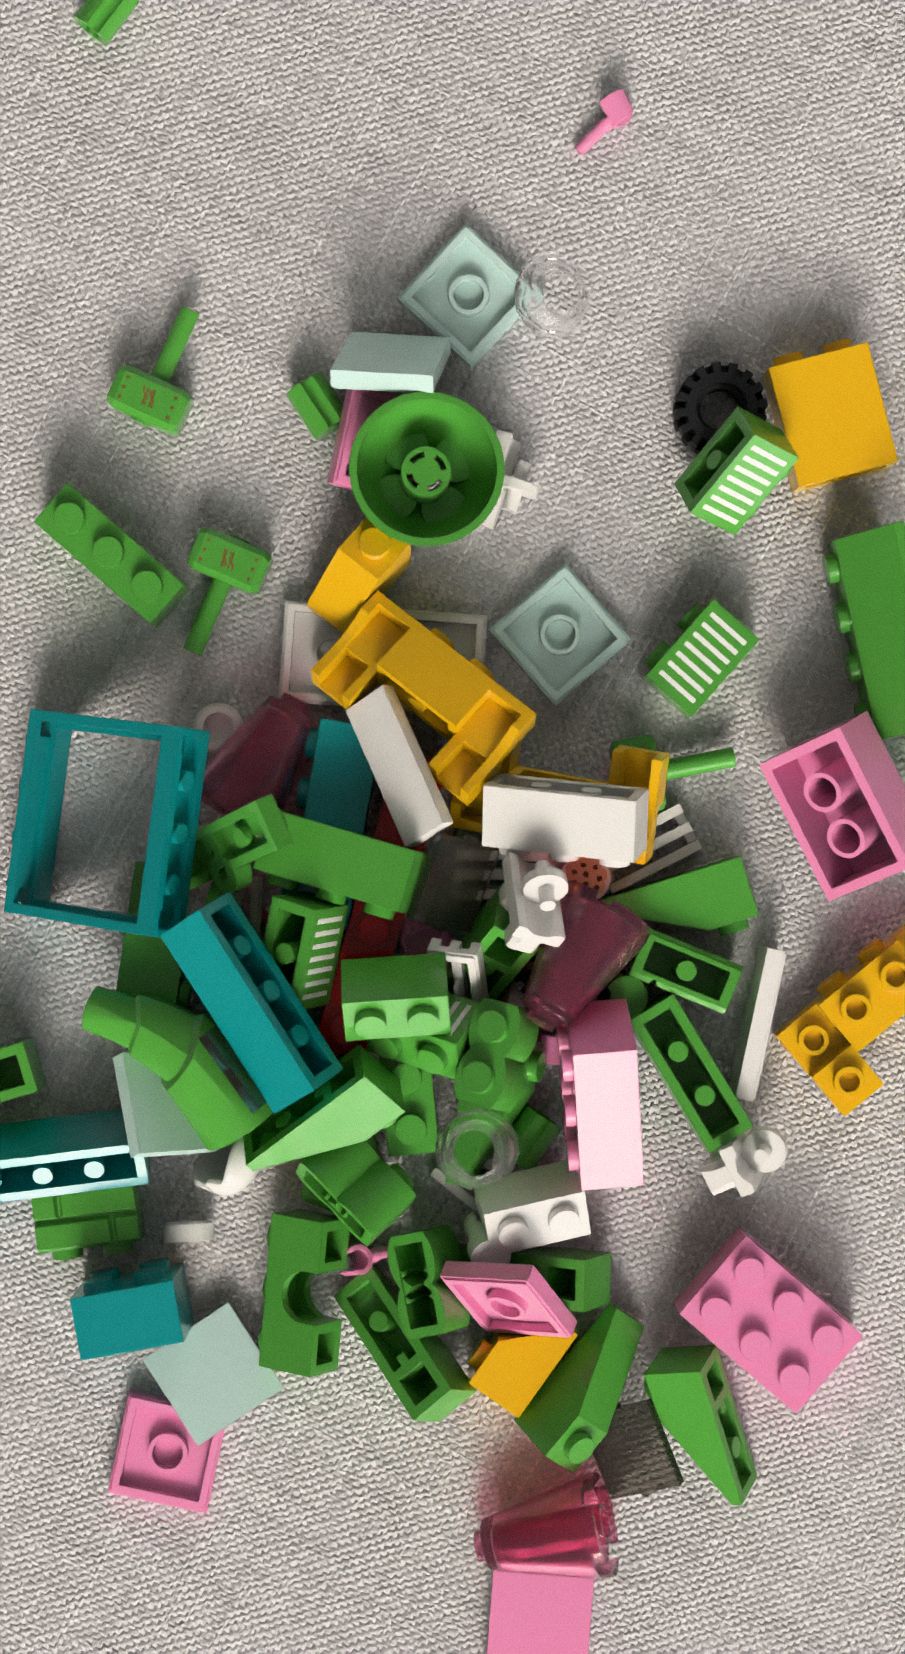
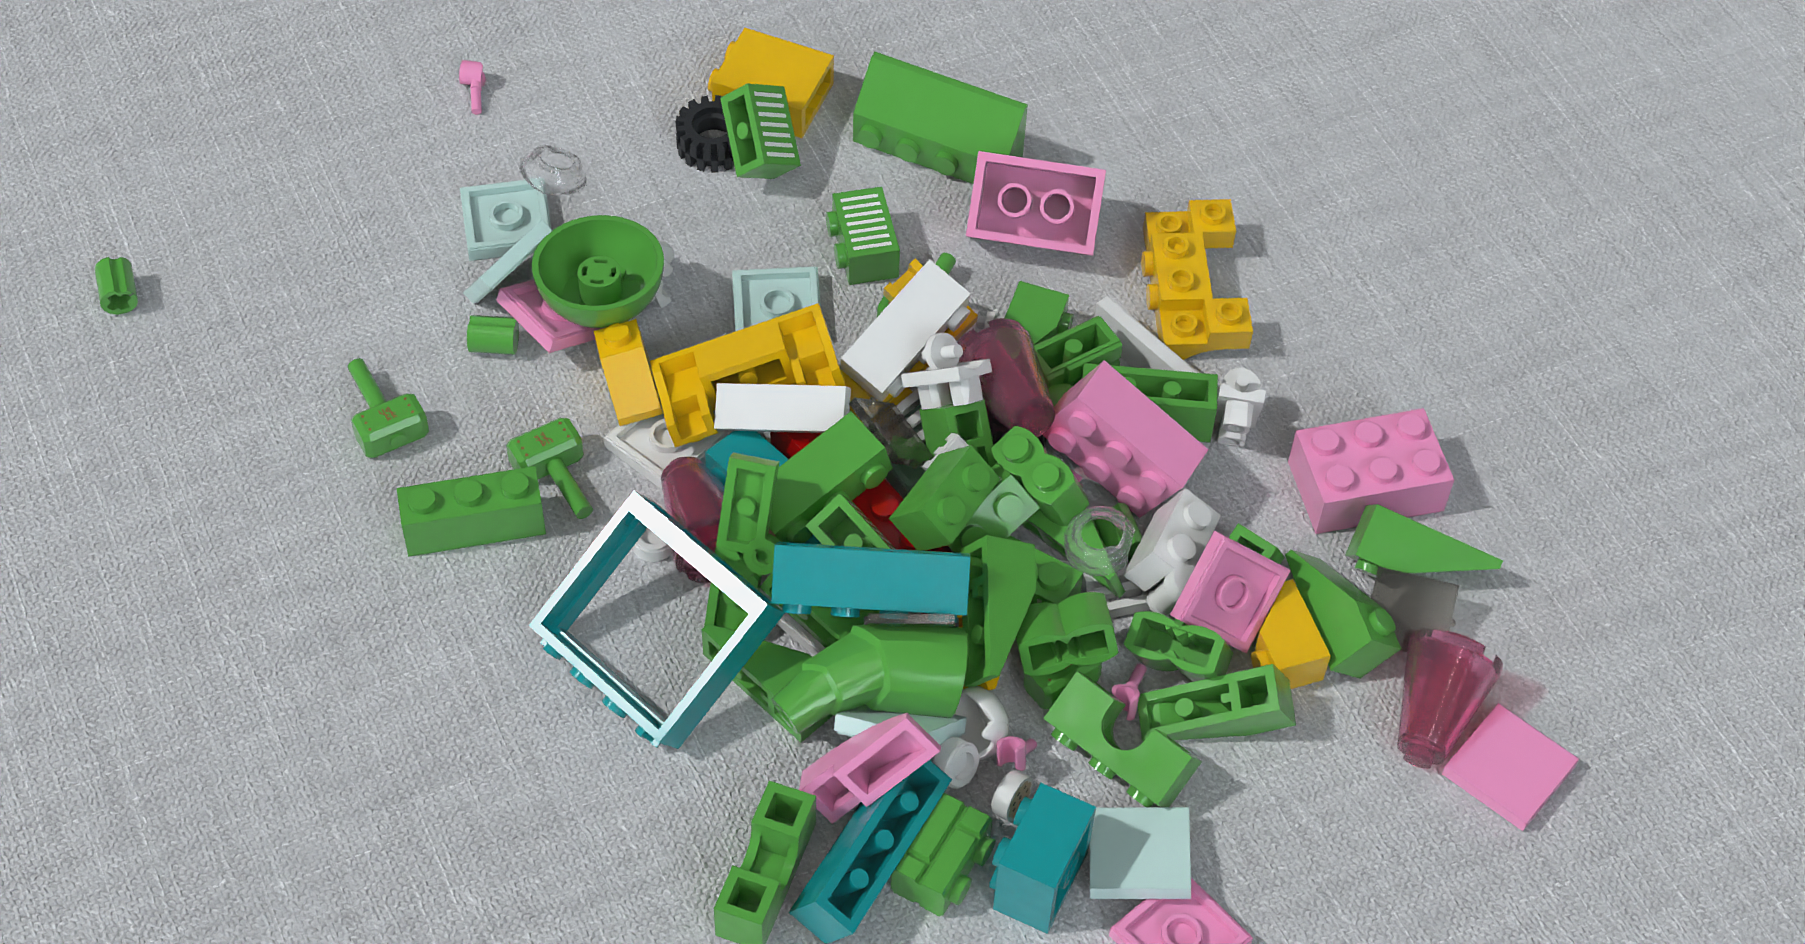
camera: 55 degrees left, 35 degrees down
none -> bright pink slope [799,713,941,824]
none -> white tile [933,737,979,789]
none -> bright pink hand [996,736,1037,771]

